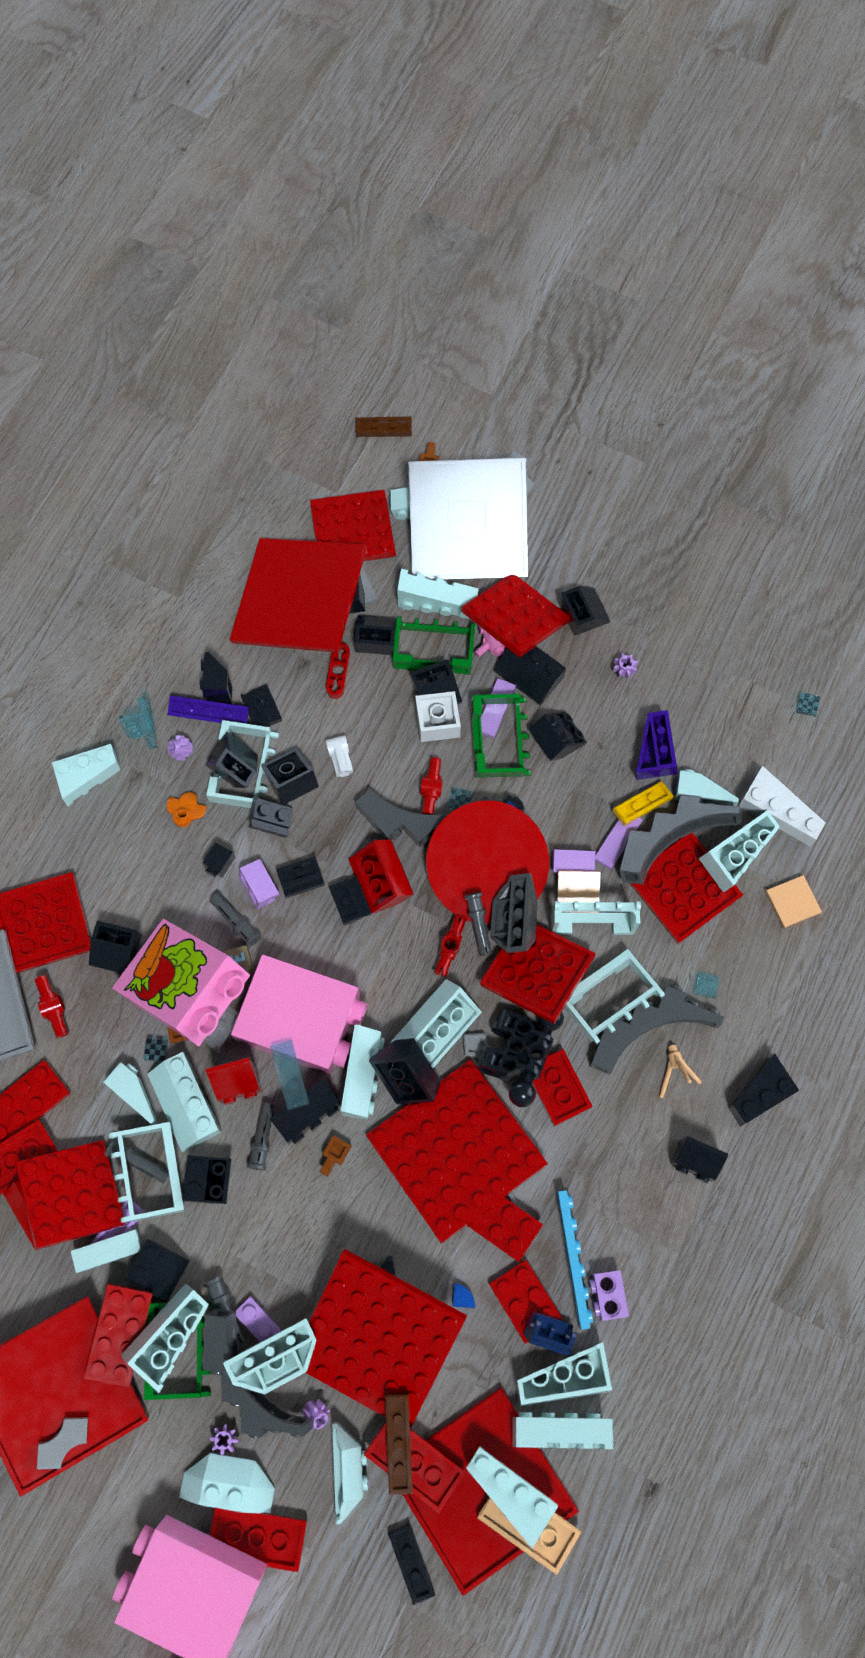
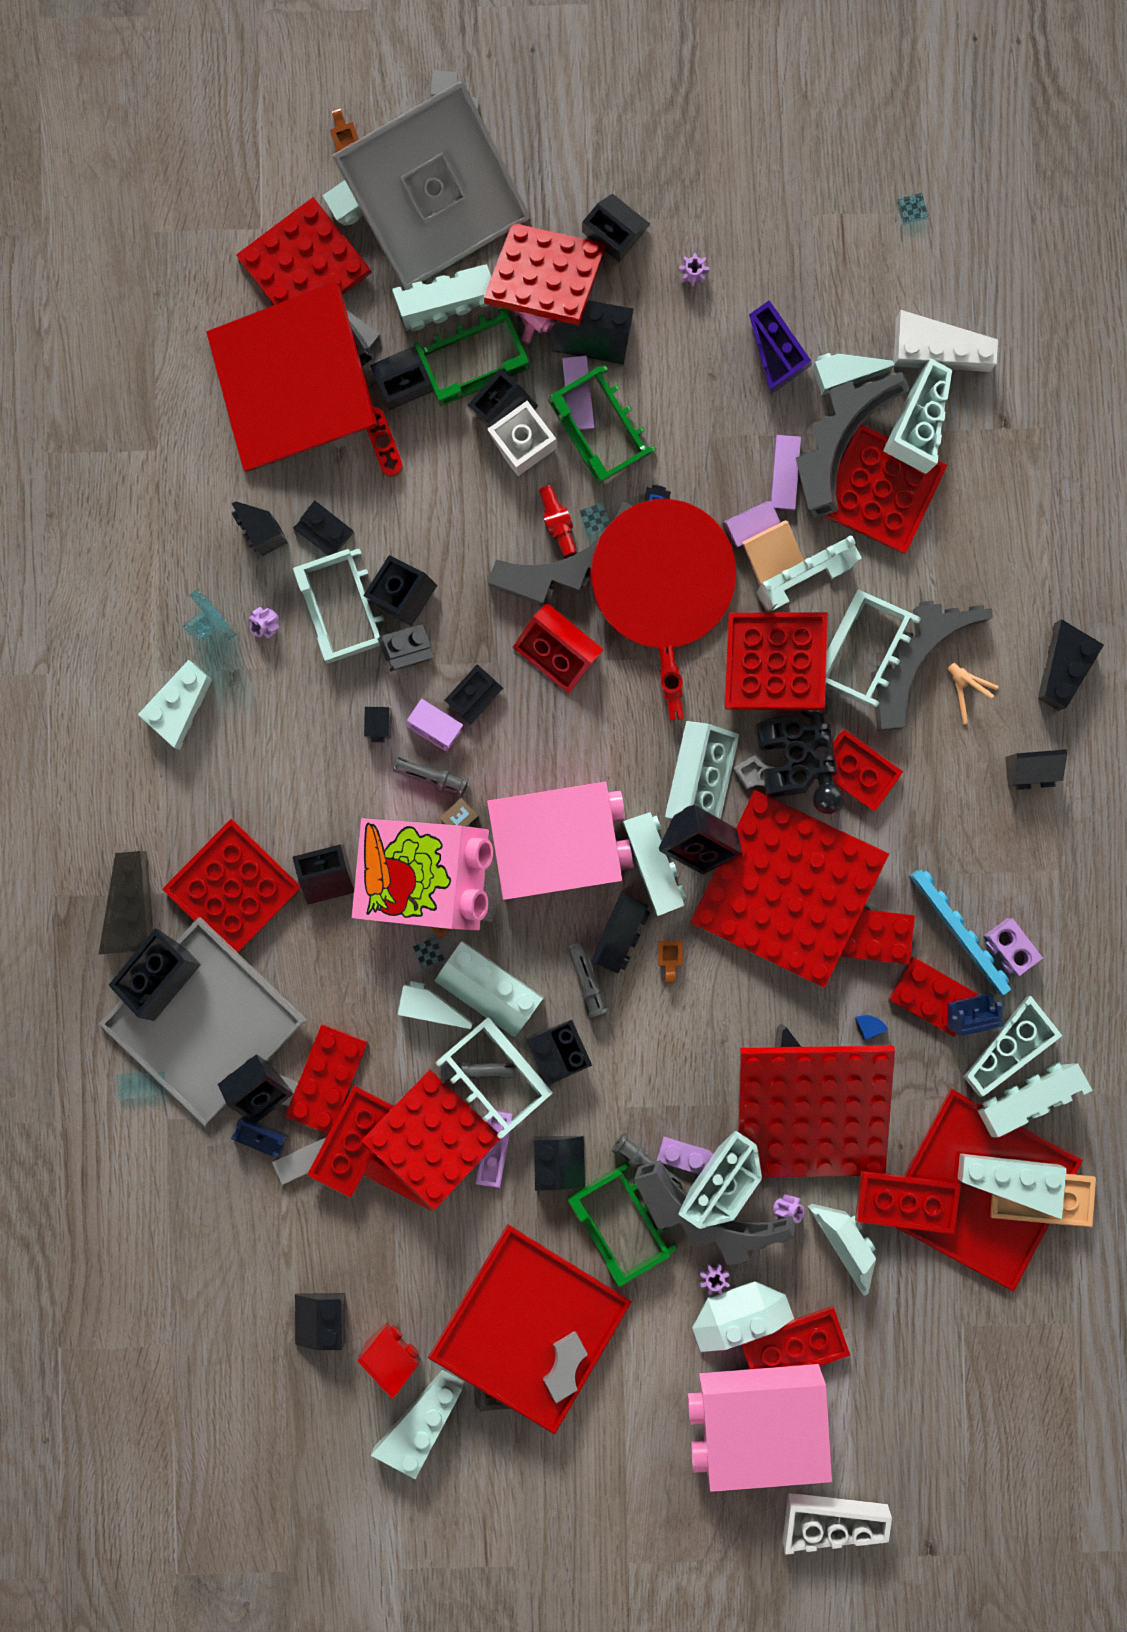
camera: 25 degrees left, 15 degrees up
red pin [34,975,69,1038] -> none
light aqua tile [71,1229,142,1273] -> none
red plate [84,1283,153,1387] -> none
light aqua wedge [121,1283,209,1393] -> none
orange plate [166,792,207,828] -> none
dark purple plate [167,695,250,724] -> none
black slope [205,732,258,788] -> none
red slope [205,1058,262,1105] -> none
clear light blue tile [270,1040,309,1111] -> none
white piece [326,735,353,777] -> none
black plate [329,876,372,926] -> none
reddish brown tile [356,416,412,437] -> none
reddish brown tile [385,1393,412,1495] -> none
black tile [388,1523,435,1606] -> none
dark grey pin [464,892,493,956] -> none
dark grey wedge [490,873,538,953] -> none
black slope [529,711,587,761] -> none
yellow tile [613,781,674,826] -> none
clear light blue tile [694,973,720,999] -> none
light nougat tile [765,875,822,929] -> none

